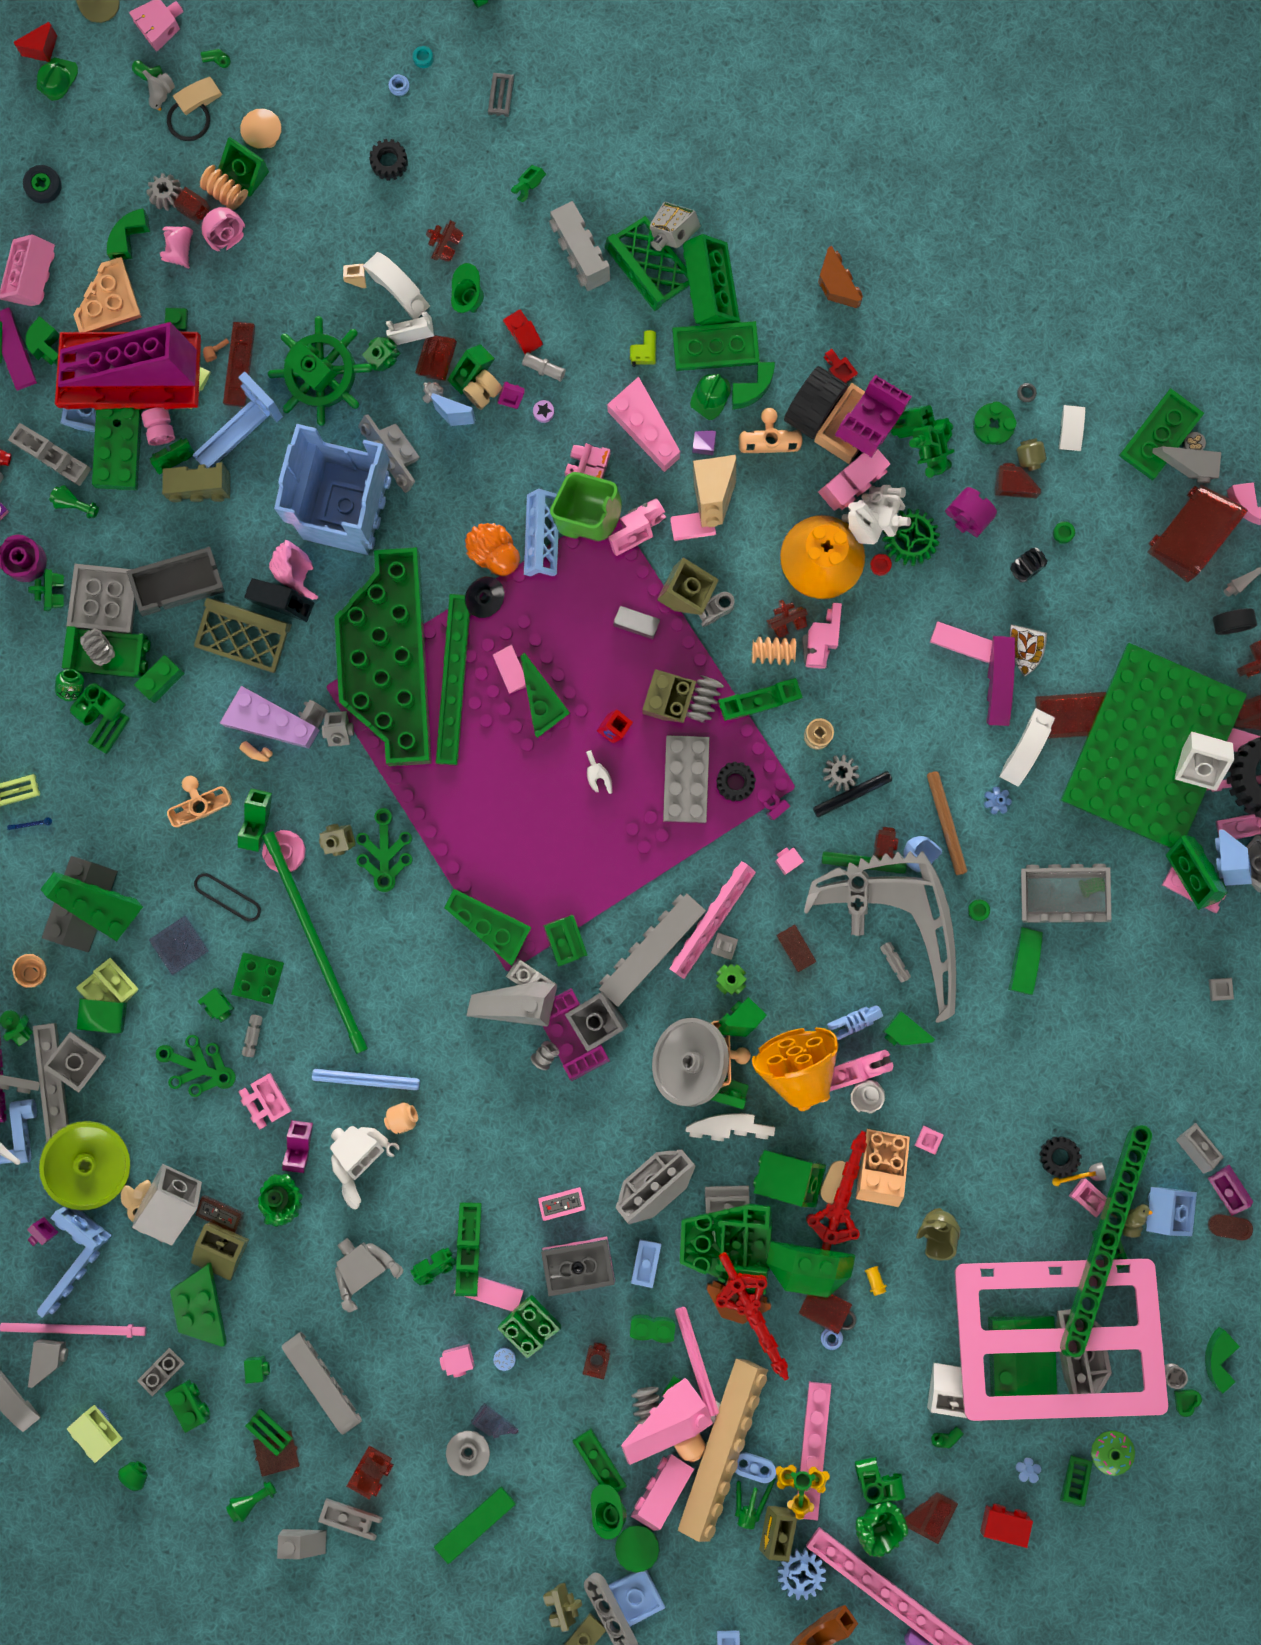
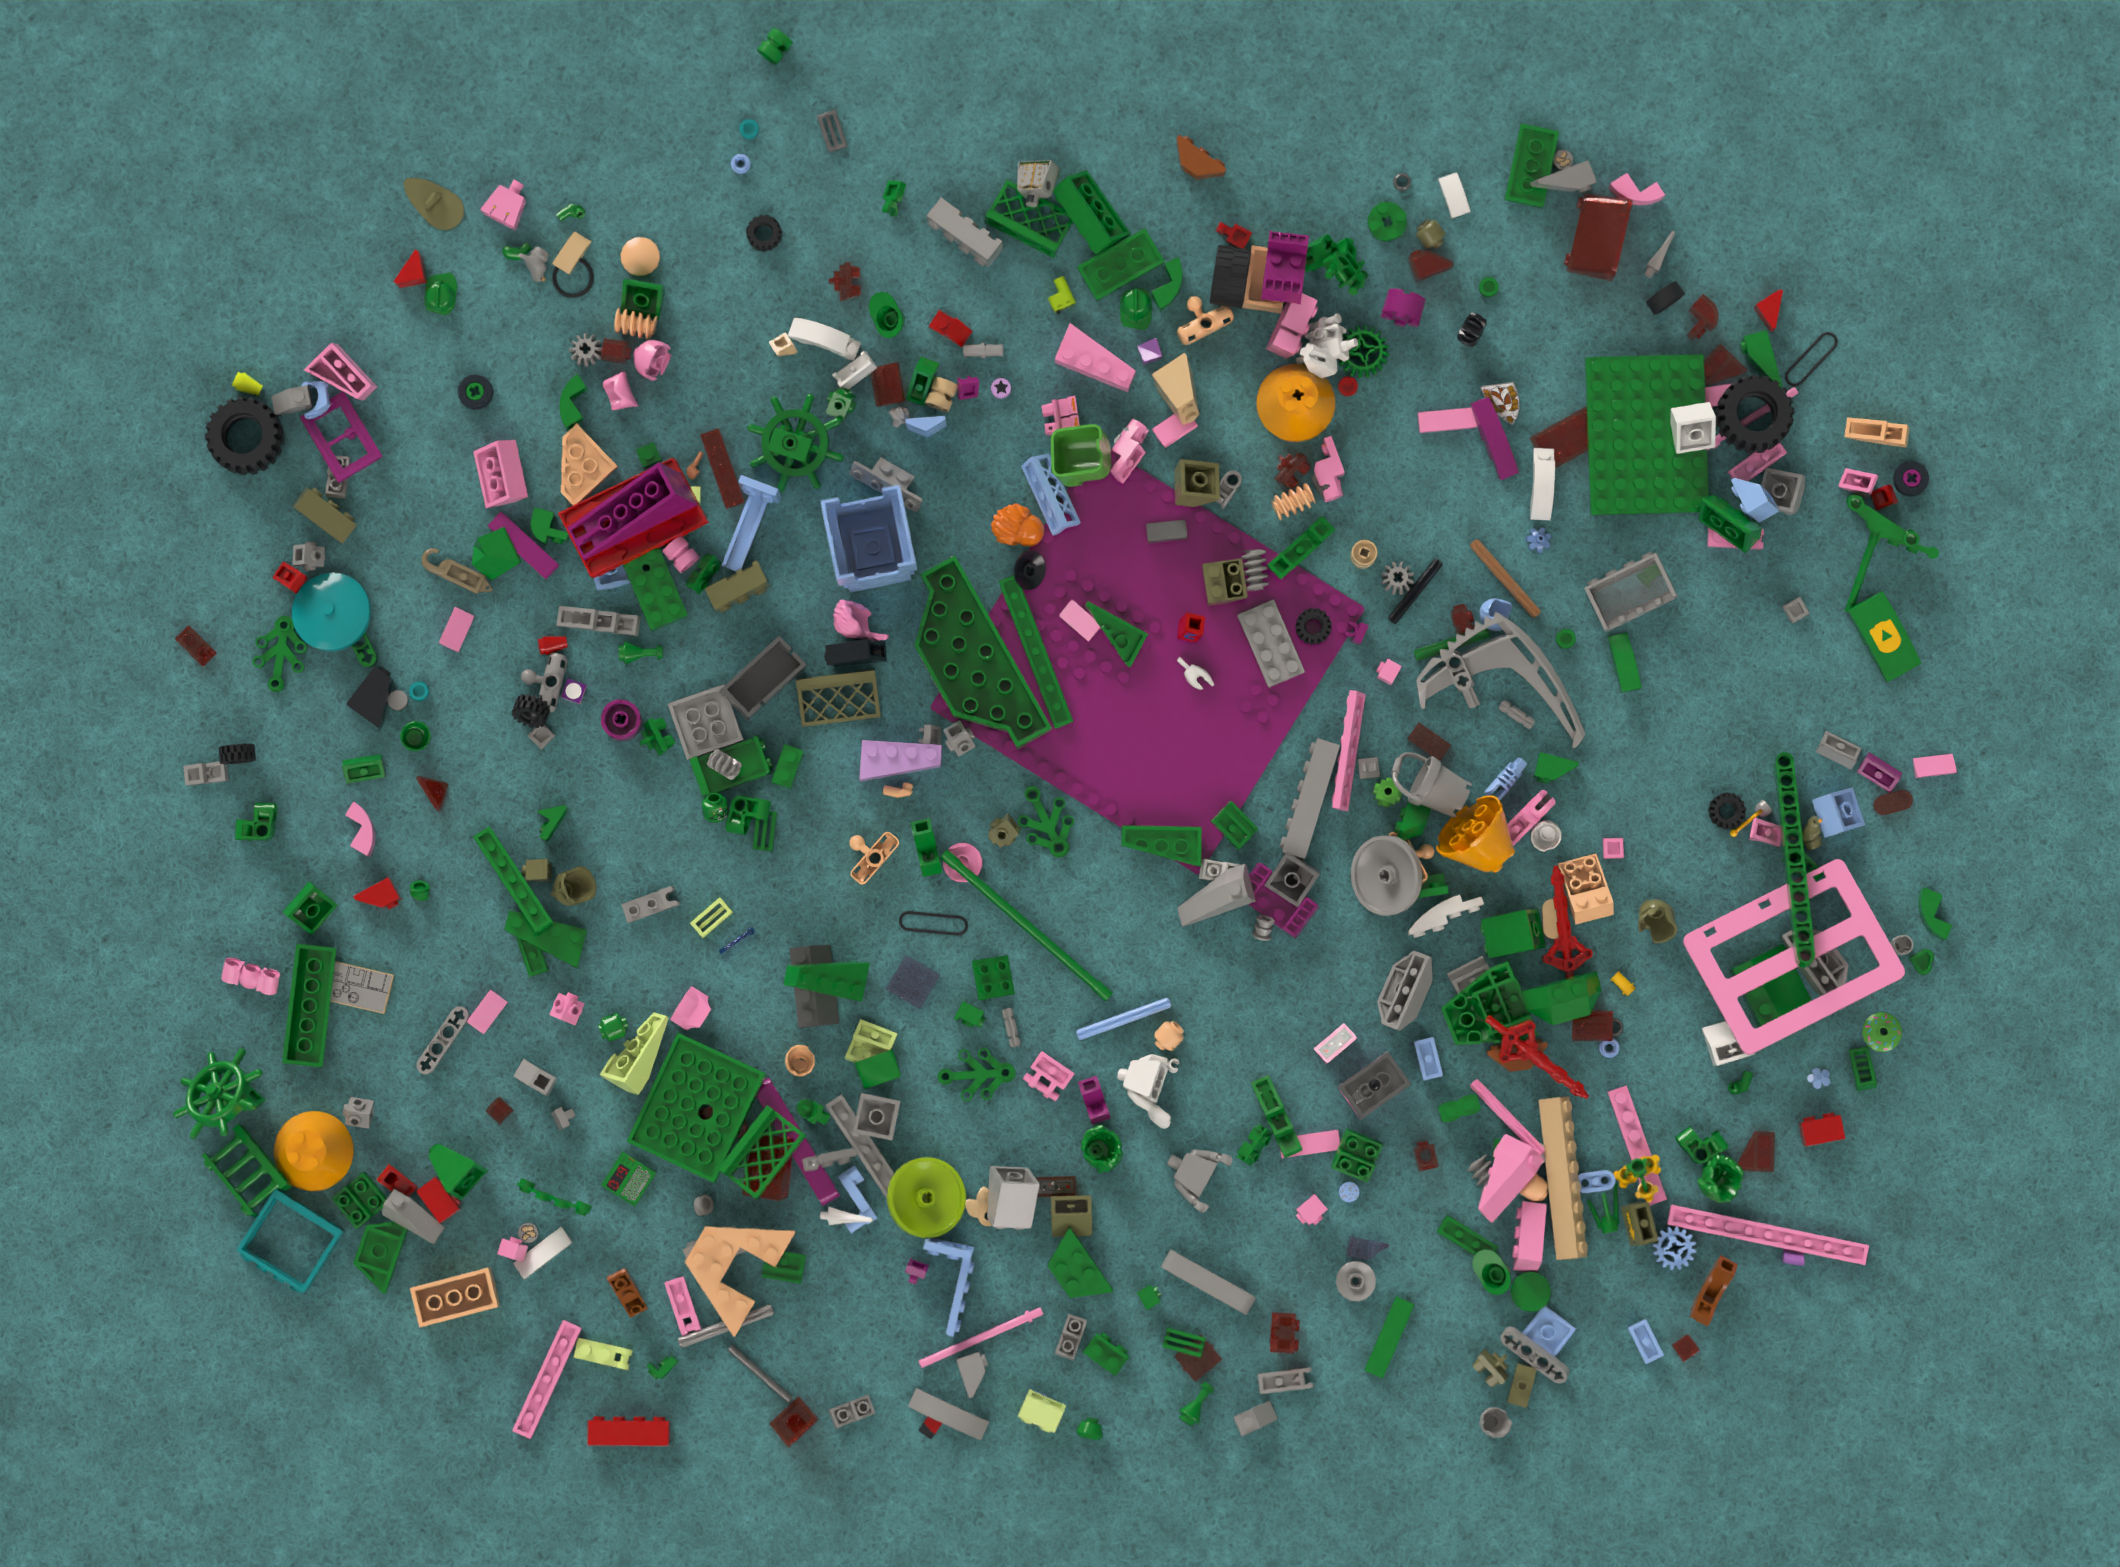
camera: 25 degrees left, 0 degrees up
none -> light grey piece [1391,752,1472,818]

